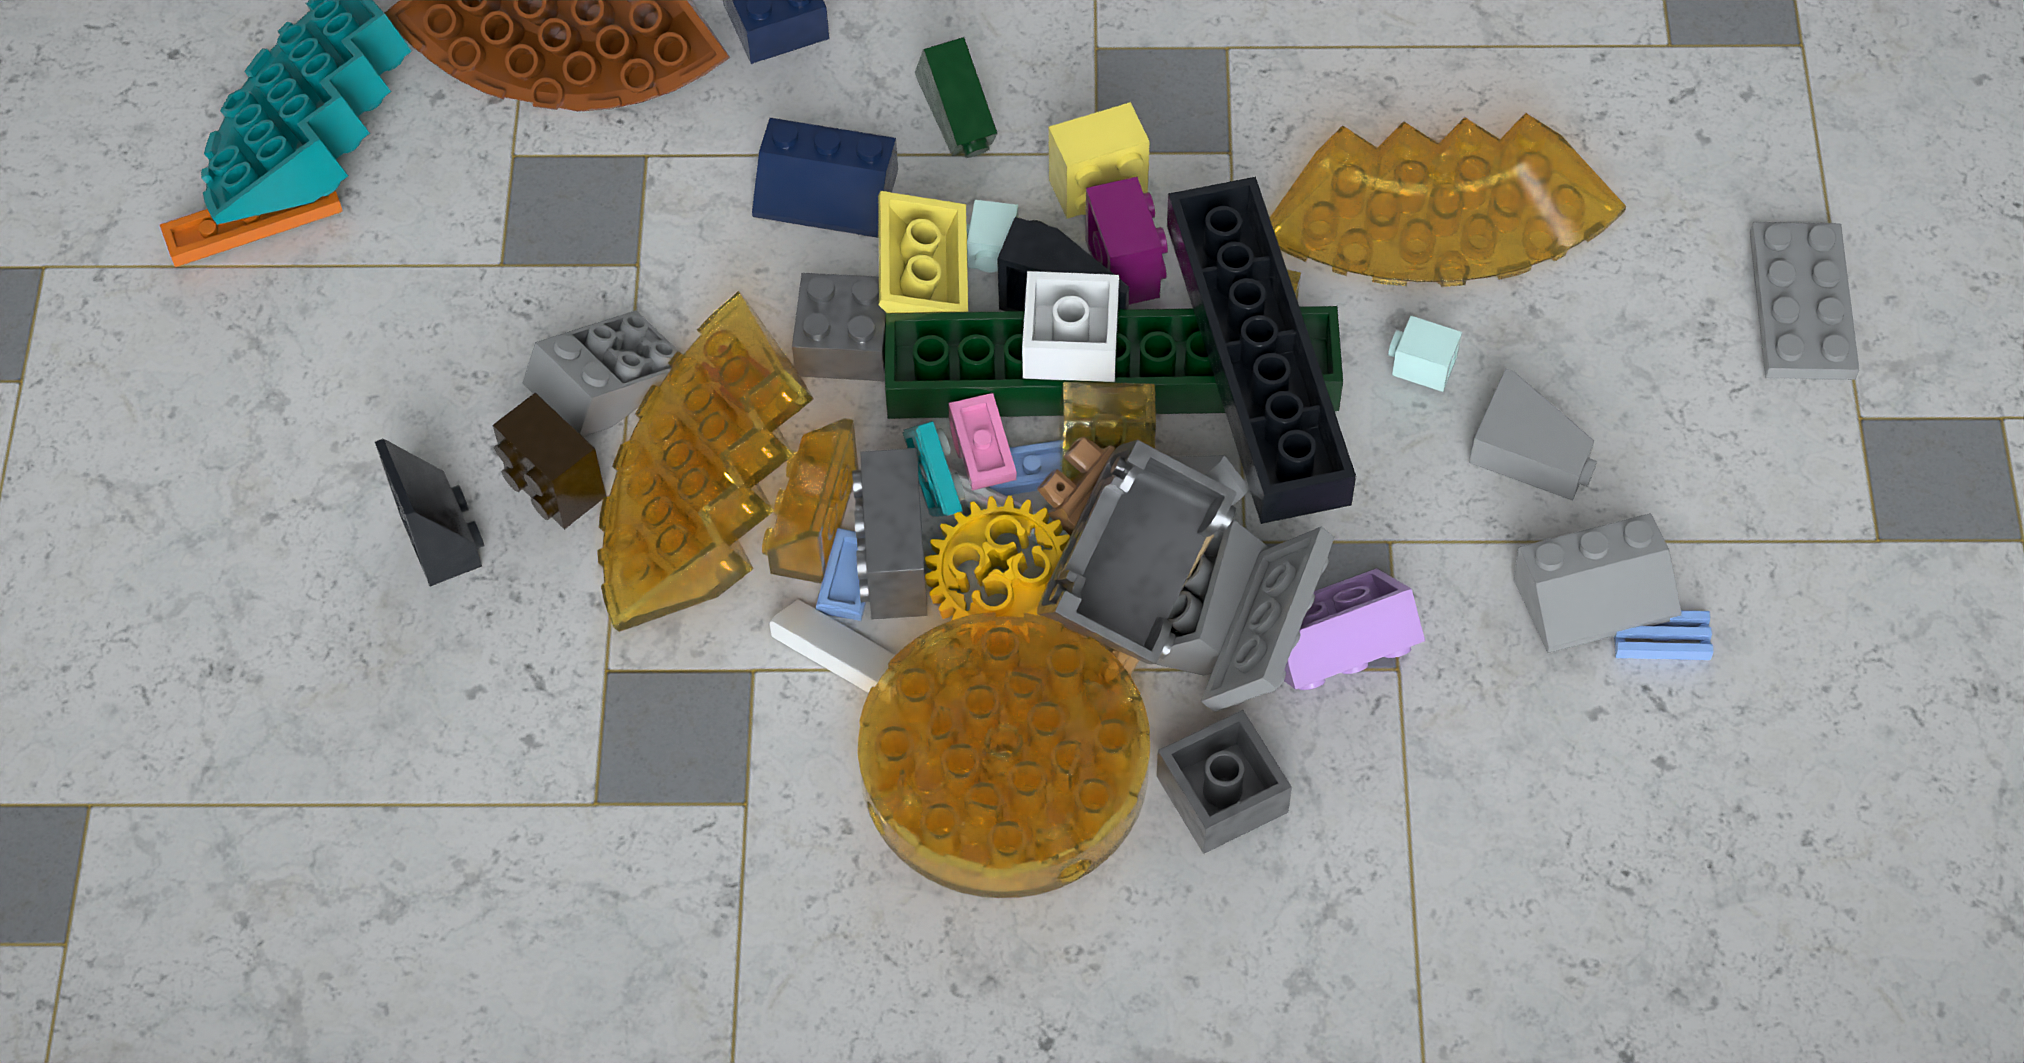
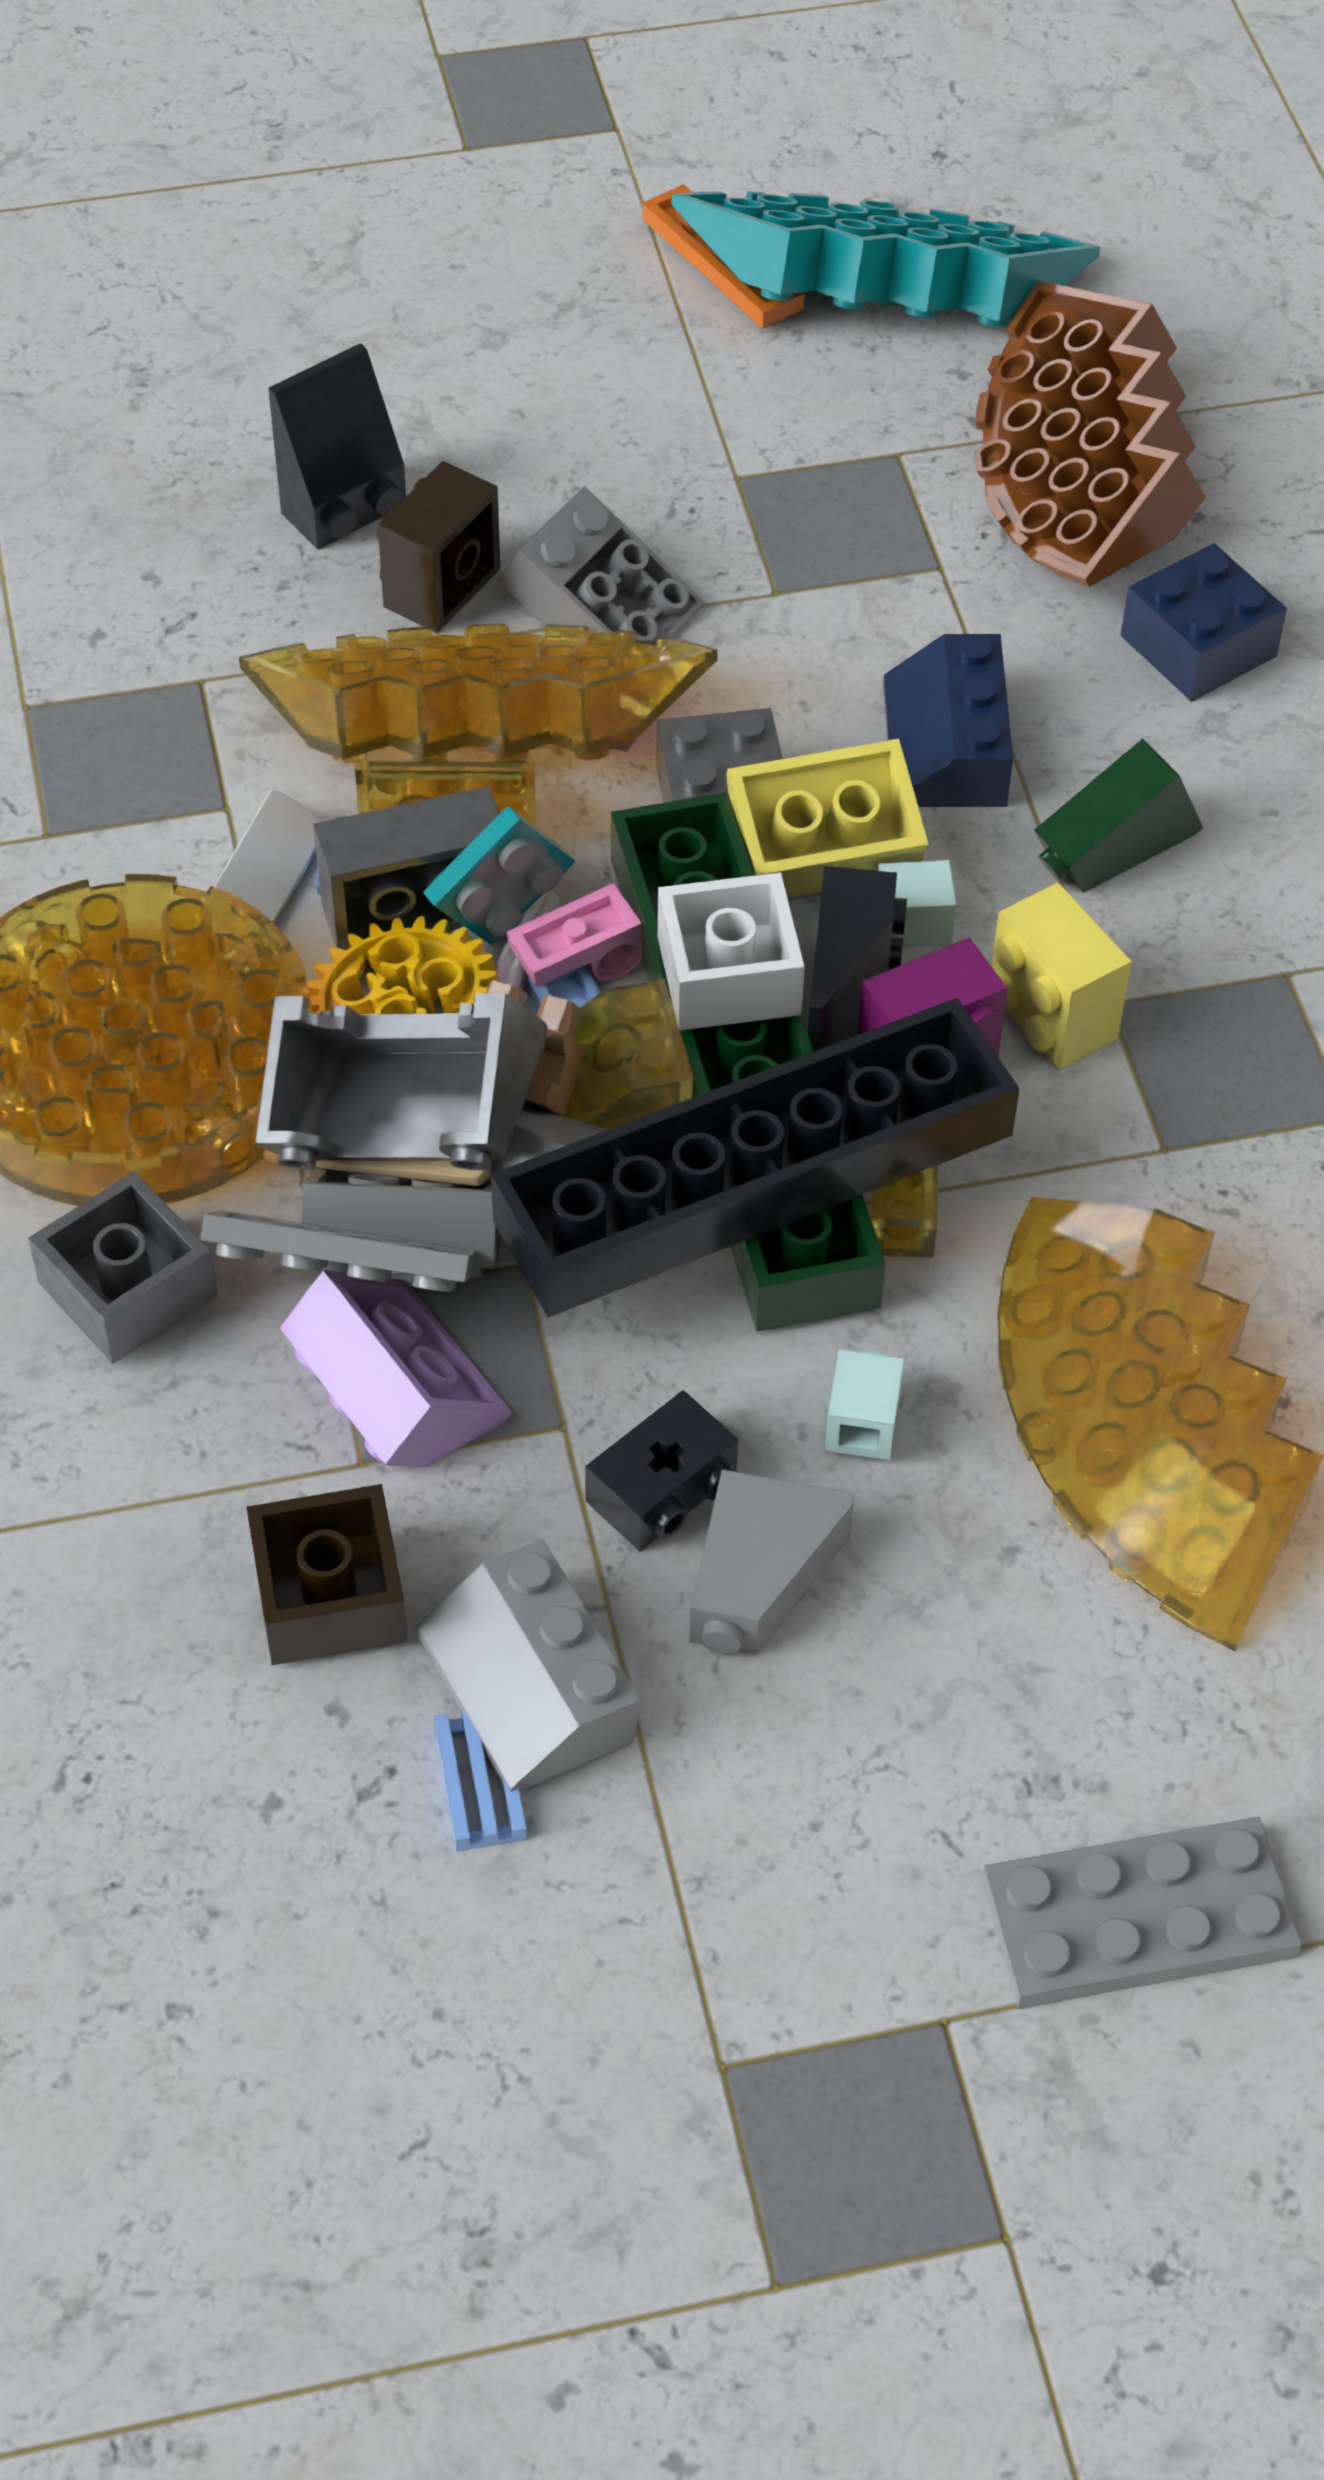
camera: 75 degrees right, 5 degrees down
none -> dark brown brick [246,1484,408,1665]
none -> black brick [585,1390,738,1552]

